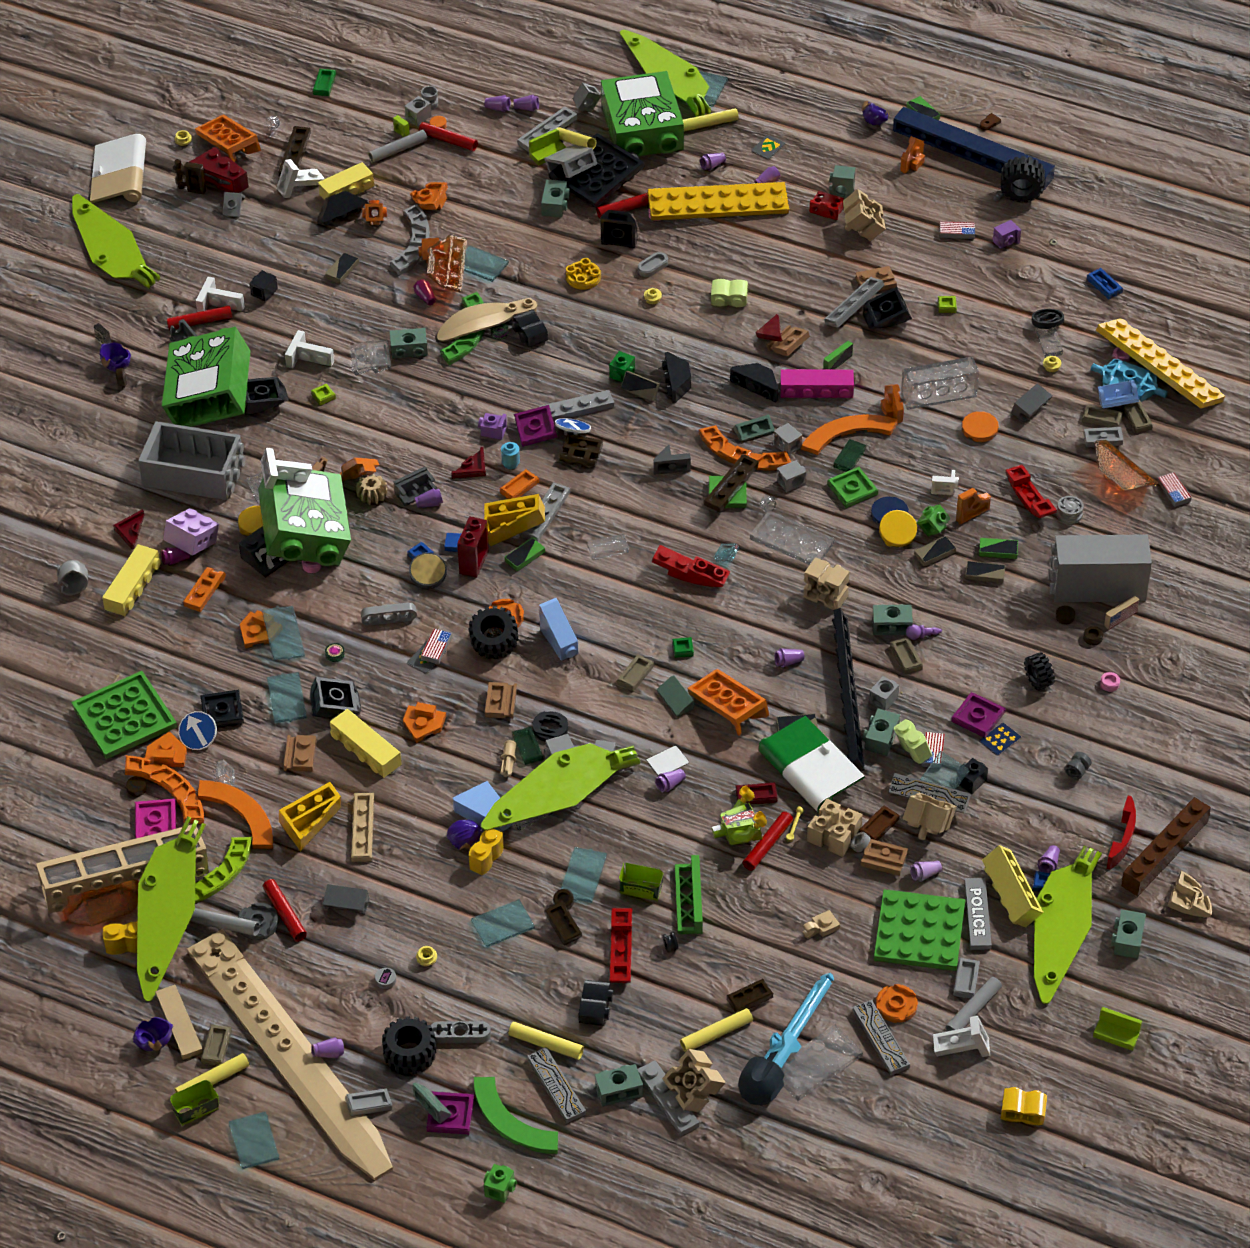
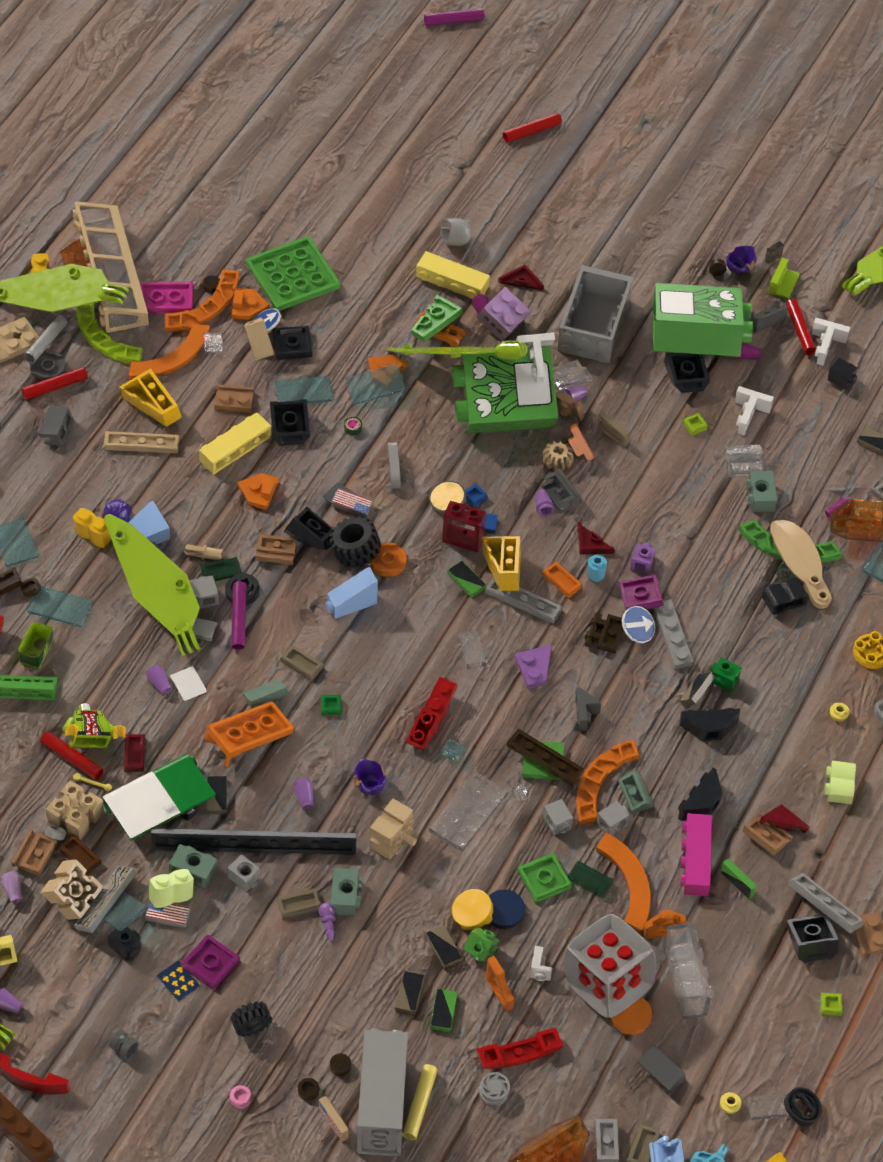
camera: 90 degrees right, 5 degrees up
none -> magenta piece [231,582,246,650]
none -> tan hinge [244,317,274,361]
none -> black slope [284,506,333,550]
none -> dark purple hair [353,758,388,795]
none -> lime wing [386,341,528,360]
none -> bright green wing [411,295,463,342]
none -> medium lavender wing [515,645,551,689]
none -> light grey piece [564,914,656,1018]
none -> dark tan tile [597,412,630,447]
none -> lime panel [768,258,800,300]

